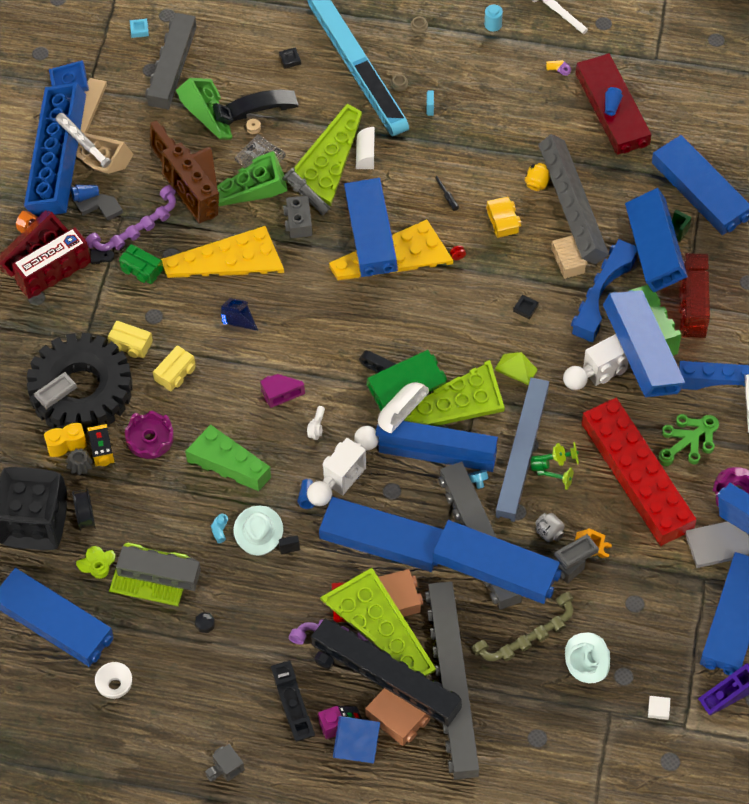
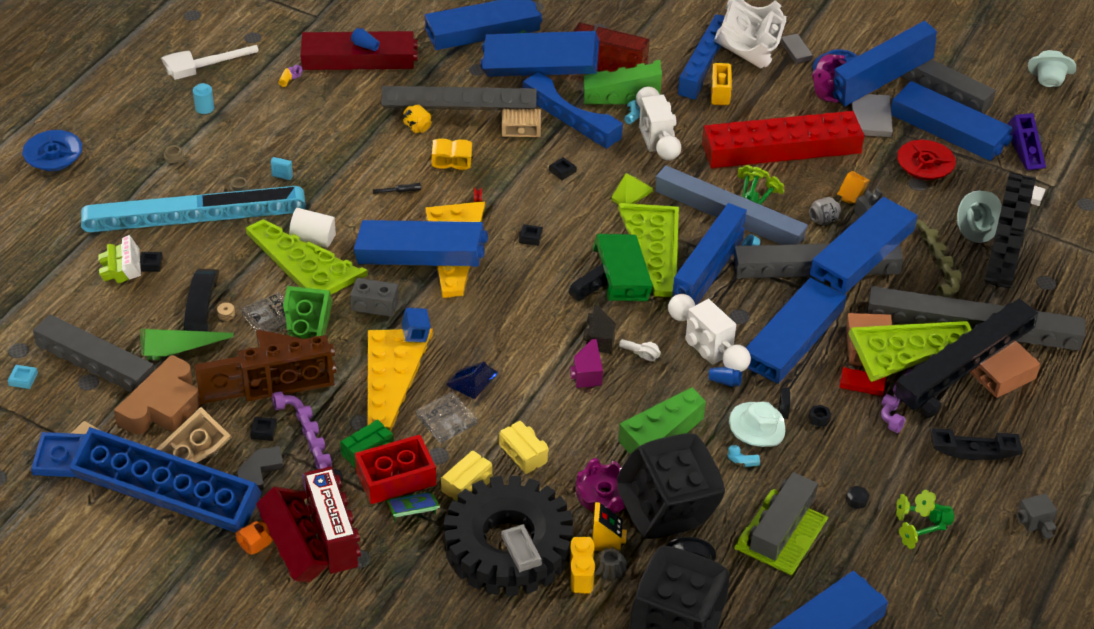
camera: 75 degrees left, 15 degrees down
light grey piece [56,113,111,168] -> none
blue cone [71,185,99,203] -> none
lime plate [76,546,116,579] -> none
white piece [95,662,132,699] -> none
dark grey pin [282,167,331,216] -> none
magenta slope [318,706,362,740] -> none
blue tile [333,716,380,763] -> none
white brick [378,382,429,433] -> none
dark grey tile [554,534,599,570] -> none
brick [603,290,685,397] -> none
bright green plant [658,414,719,466] -> none
none -> hips [99,235,141,284]
none -> medium nougat brick [114,354,201,434]
none -> black tile [250,417,277,441]
none -> red brick [355,435,436,504]
none -> piece [386,492,440,522]
none -> blue brick [402,308,431,342]
none -> clear tile [415,392,478,444]
none -> black tile [519,224,543,246]
none -> clear smoke slope [583,305,616,354]
none -> black piece [617,433,725,539]
none -> yellow brick [711,63,732,105]
none -> black tile [808,405,832,427]
none -> lime plant [896,490,954,549]
none -> red piece [897,139,956,181]
none -> black tyre [985,172,1036,289]

